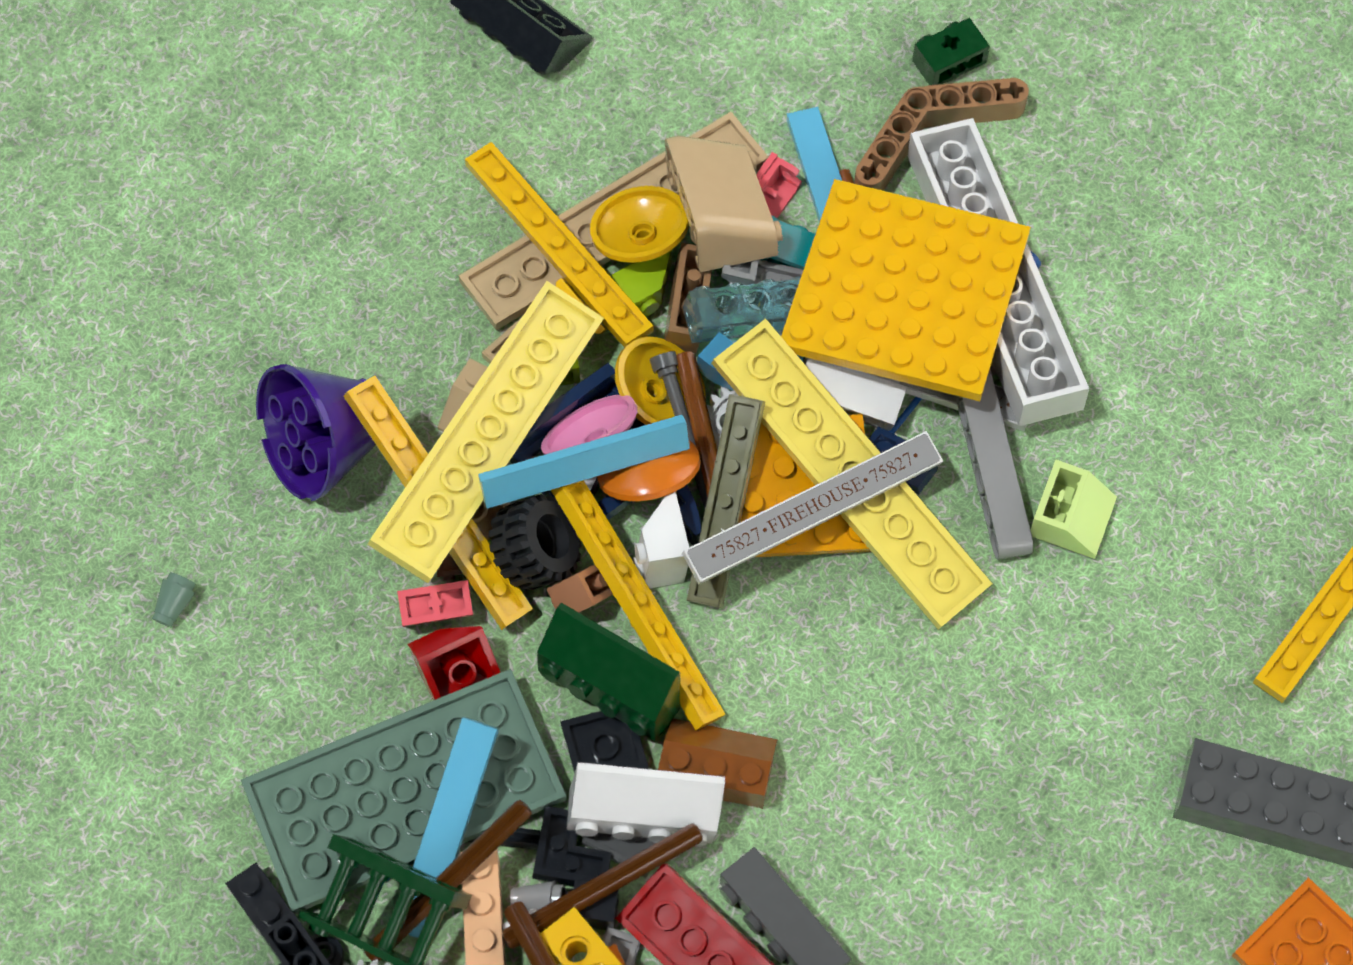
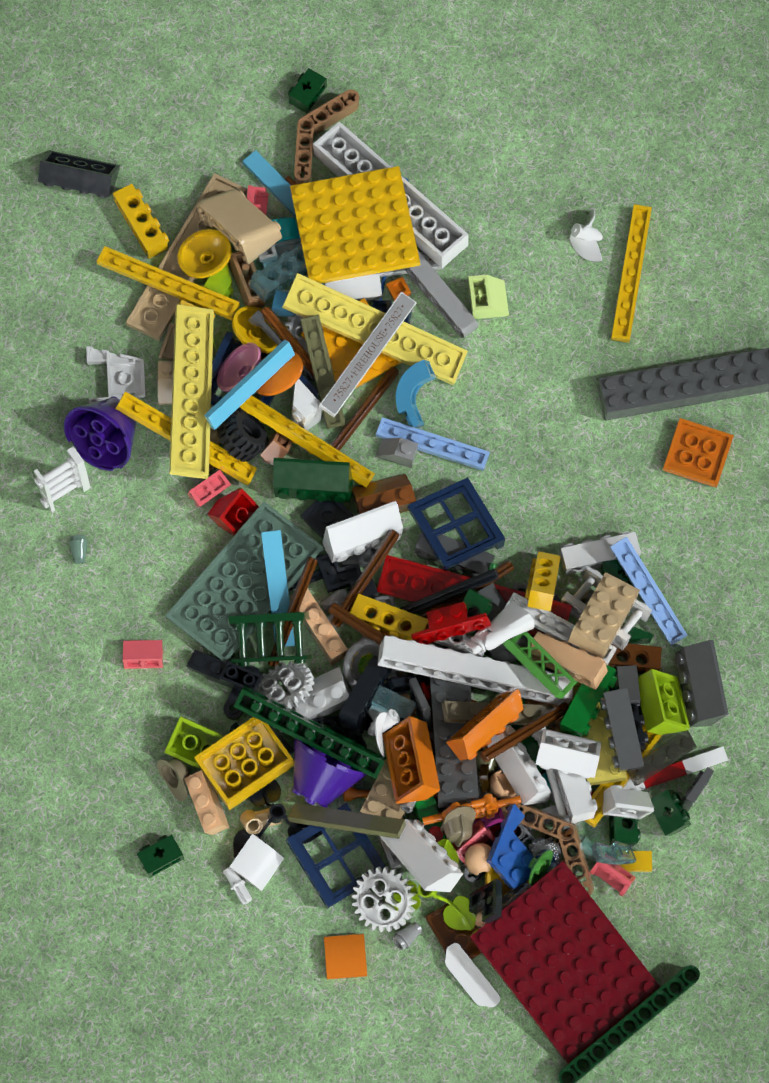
camera: 30 degrees left, 5 degrees up
none -> white fence [34,446,91,512]
none -> white wing [86,346,146,404]
none -> yellow brick [113,184,169,259]
none -> coral hinge [123,640,163,669]
none -> reddish brown axle [331,366,399,451]
none -> light blue plate [376,417,490,471]
none -> light grey slope [376,438,418,468]
none -> orange plate [386,277,411,301]
none -> dark azure arch [396,360,436,428]
none -> dark blue window [407,477,505,570]
none -> white piece [570,208,603,262]

